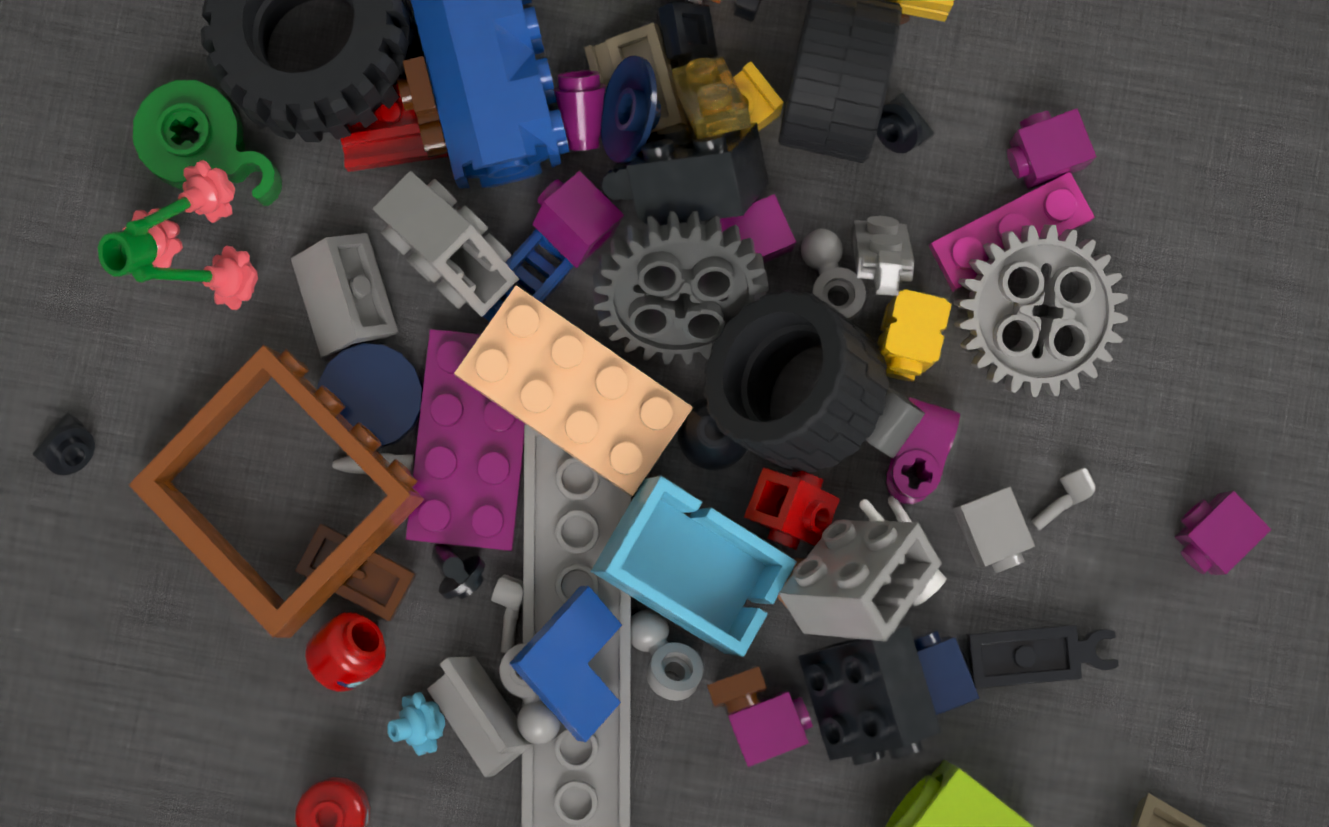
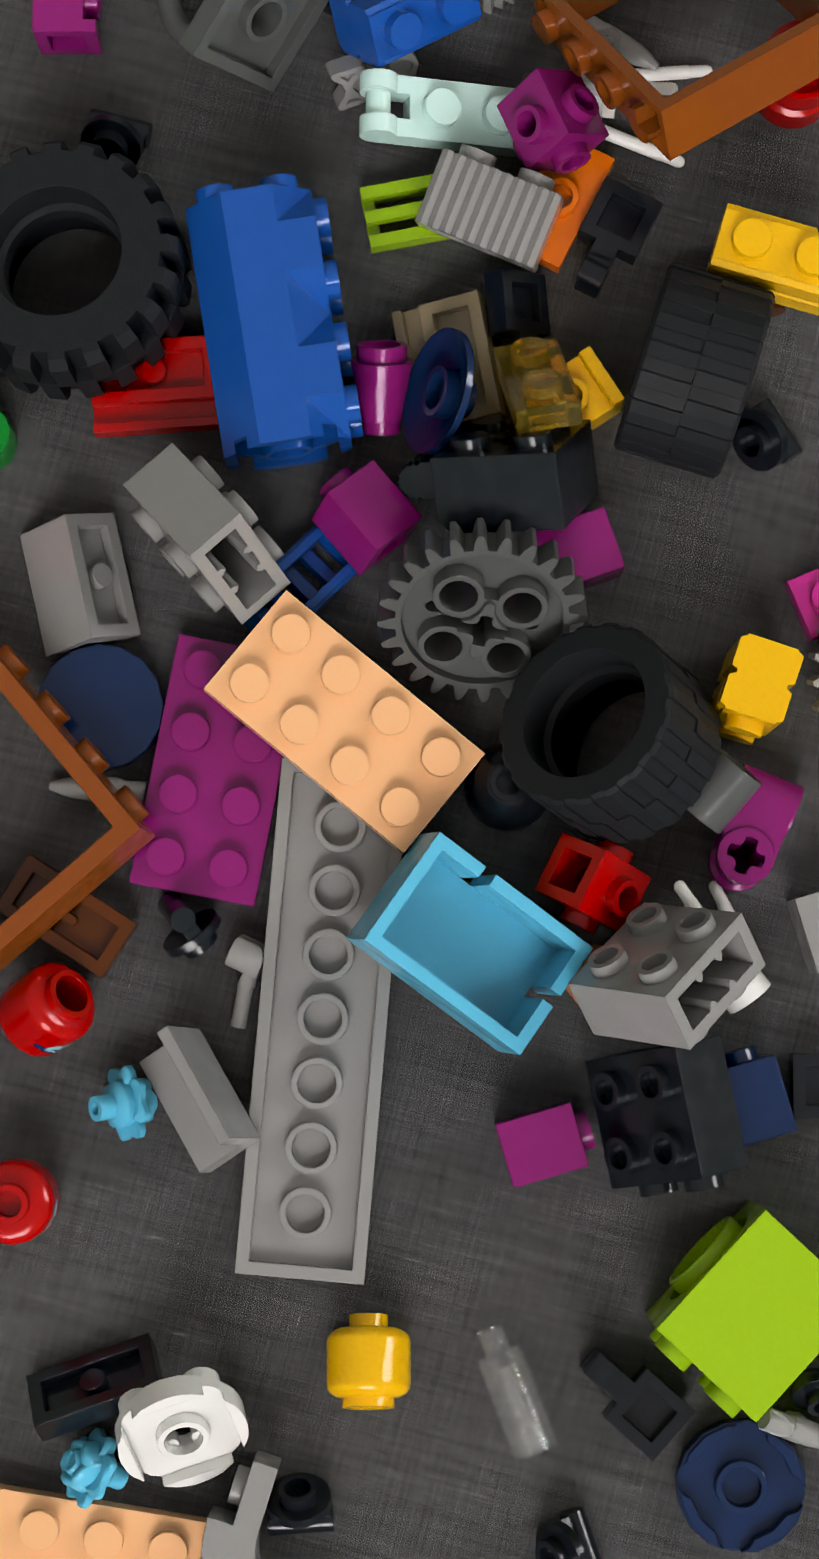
camera: 10 degrees right, 0 degrees up
reddish brown plate [397,56,448,158] -> none
light grey plate [500,643,561,744] -> none
blue tile [509,586,622,742] -> none
light grey plate [631,609,704,701] -> none
reddish brown plate [707,666,766,714] -> none
light grey plate [801,229,866,320] -> none
light grey hinge [852,216,914,296] -> none

